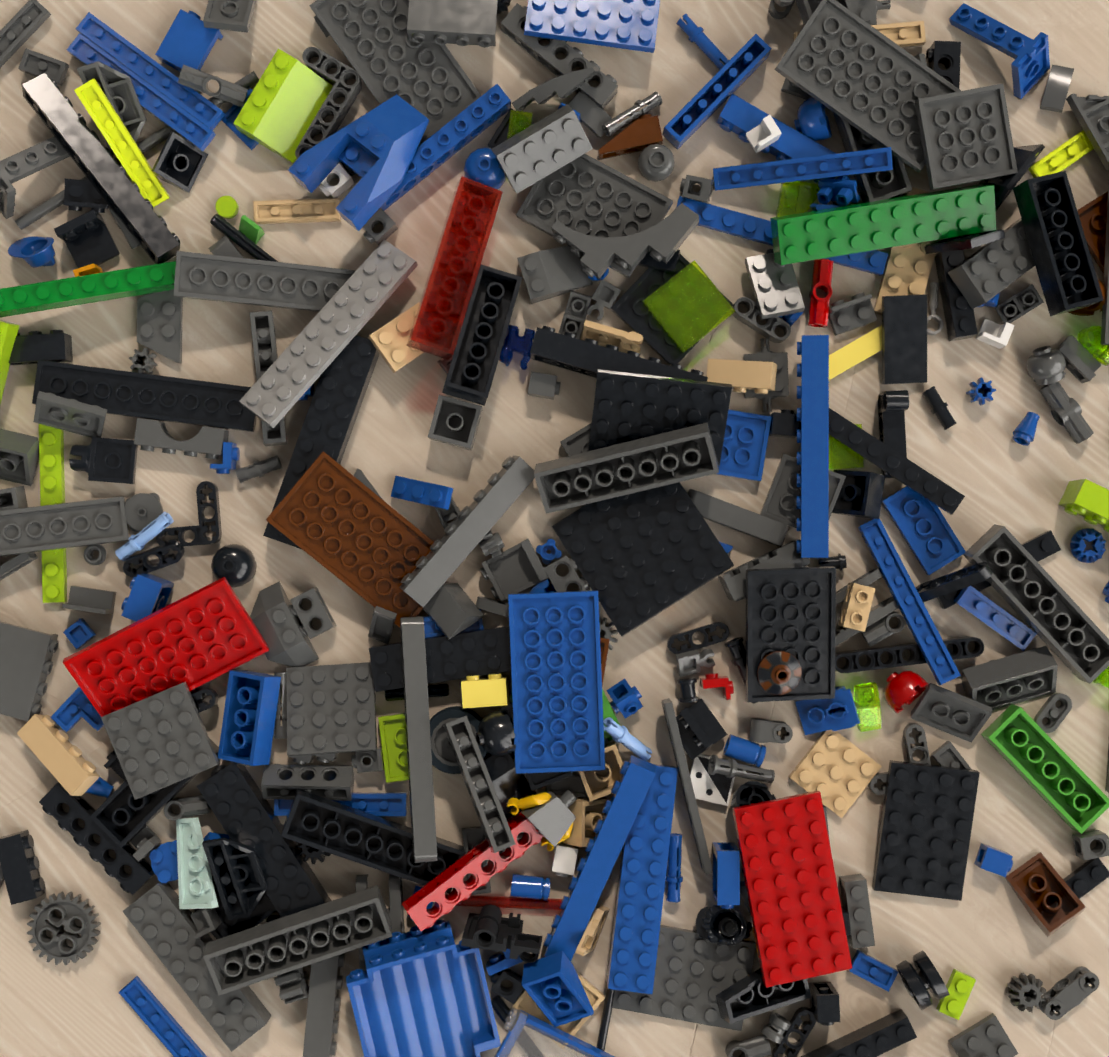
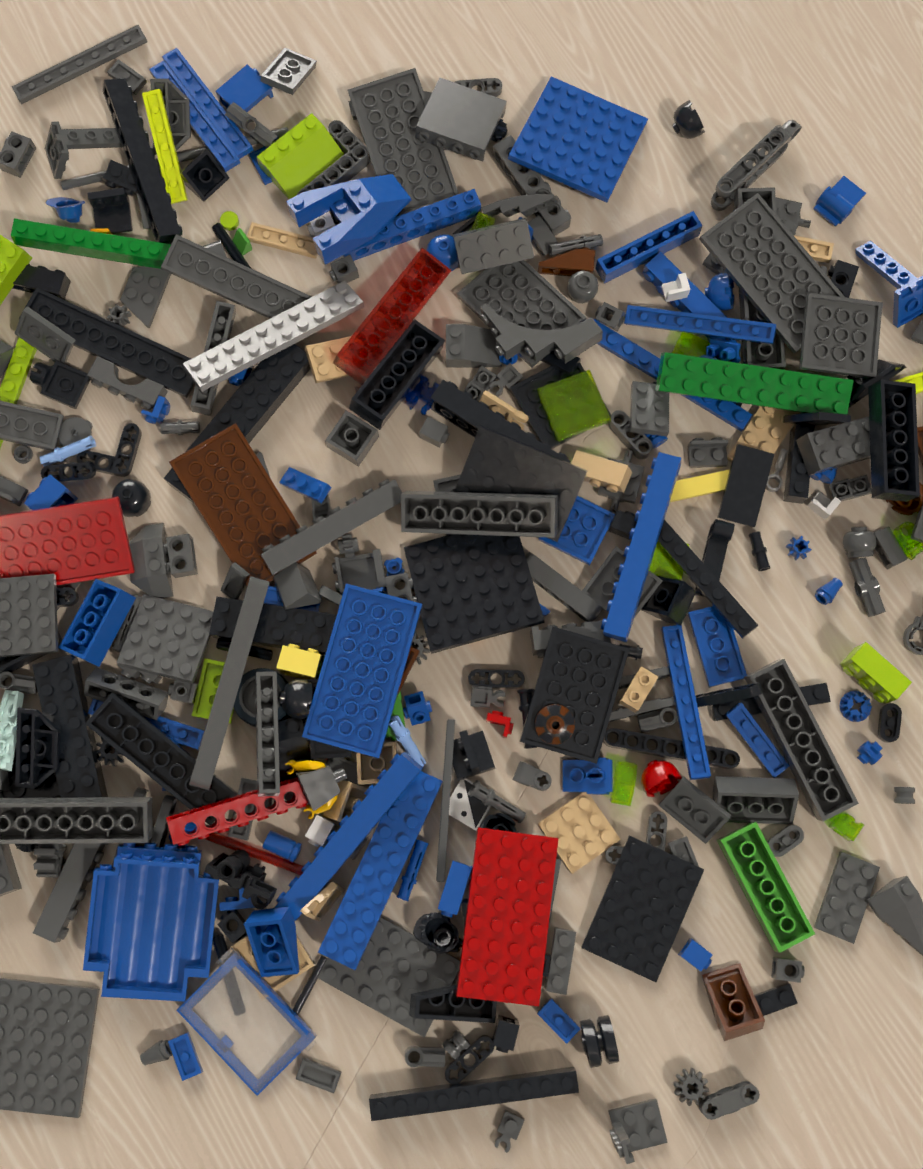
camera: 20 degrees right, 10 degrees down
blue pin [676,13,729,71] -> none
black bush [677,678,699,703] -> none
blue piece [723,734,766,767] -> none
red piece [808,259,834,328] -> none
lime plate [936,969,976,1020] -> none

